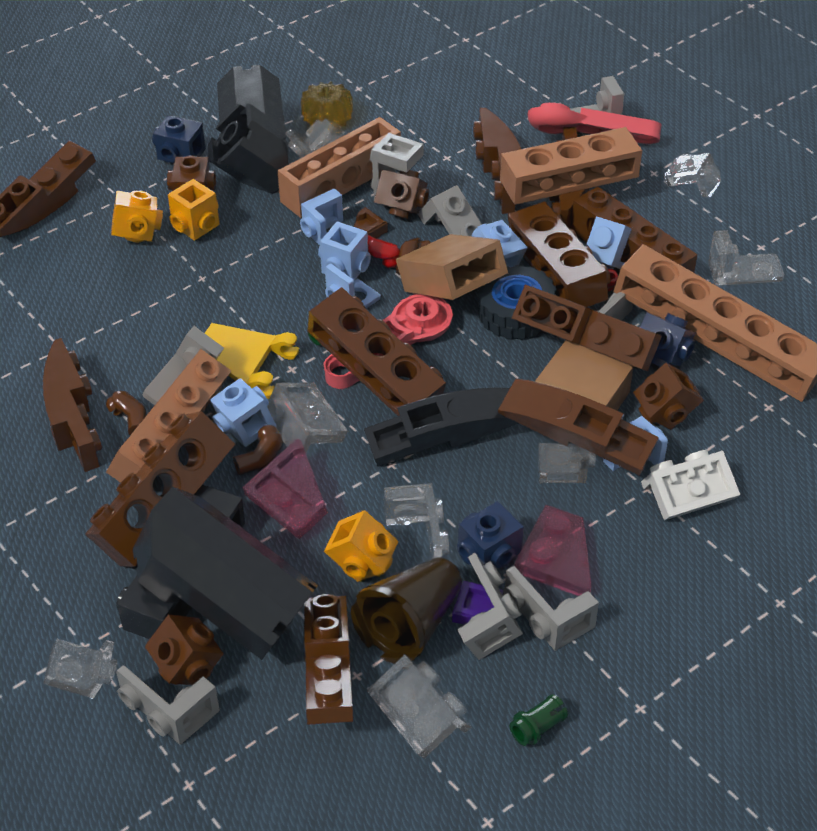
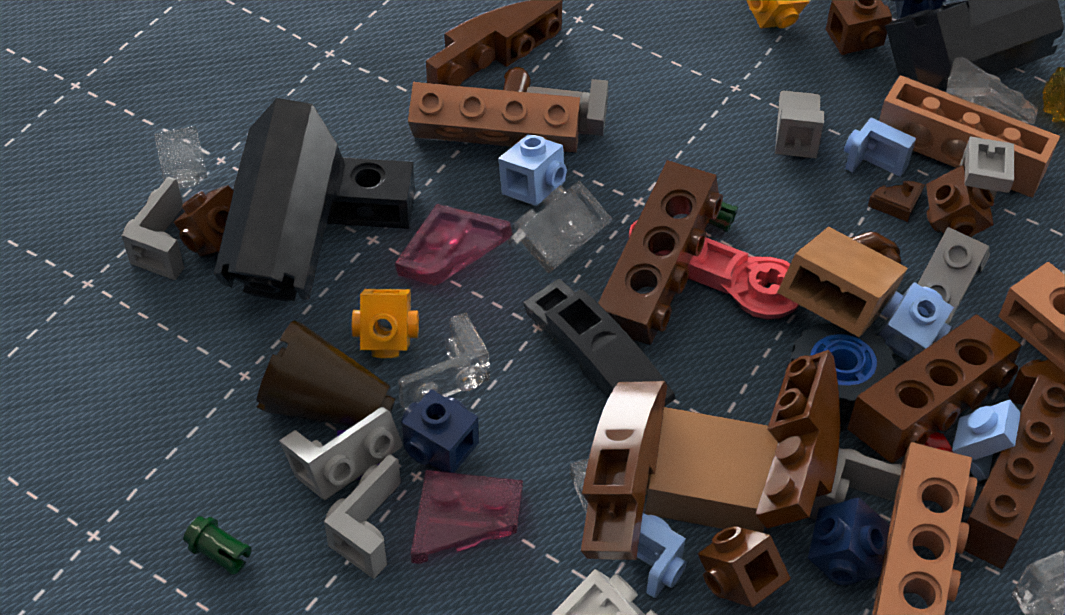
camera: 70 degrees right, 5 degrees up
reddish brown brick [85,411,235,567] -> none
light orange brick [168,179,220,241] -> none
yellow flag [205,323,299,399] -> none
reddish brown arm [233,425,283,475] -> none
reddish brown slope [304,594,353,725] -> none
light blue brick [318,221,371,280] -> none
light blue bracket [325,264,381,308] -> none
clear bracket [367,655,472,758] -> none
red arm [368,235,400,268] -> none
none -> light grey bracket [775,91,824,158]

